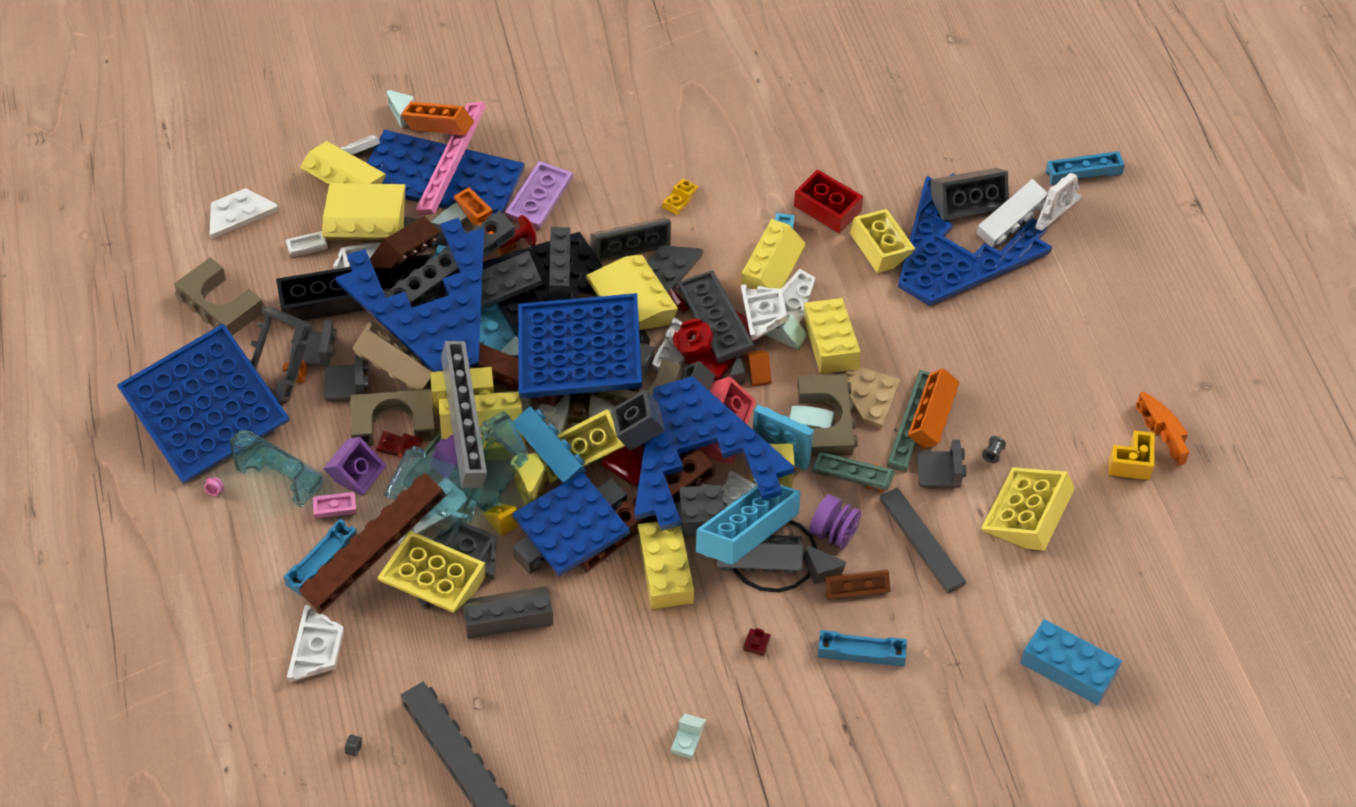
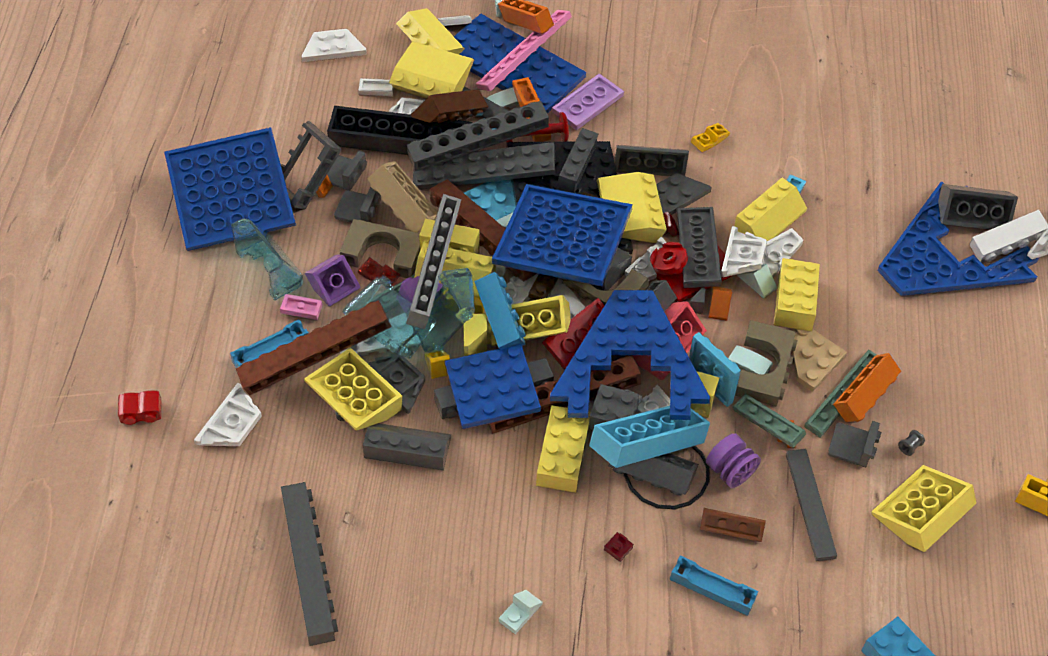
camera: 20 degrees right, 0 degrees up
dark tan arch [174,257,263,336] -> none
bright pink plate [204,477,224,496] -> none
blue wing [335,218,484,372] -> none
dark grey axle [345,734,363,757] -> none
dark grey brick [611,389,665,451] -> none
red brick [794,169,863,234] -> none
dark grey slope [802,545,847,584] -> none
light yellow slope [850,209,915,273] -> none
none -> red brick [118,390,162,425]

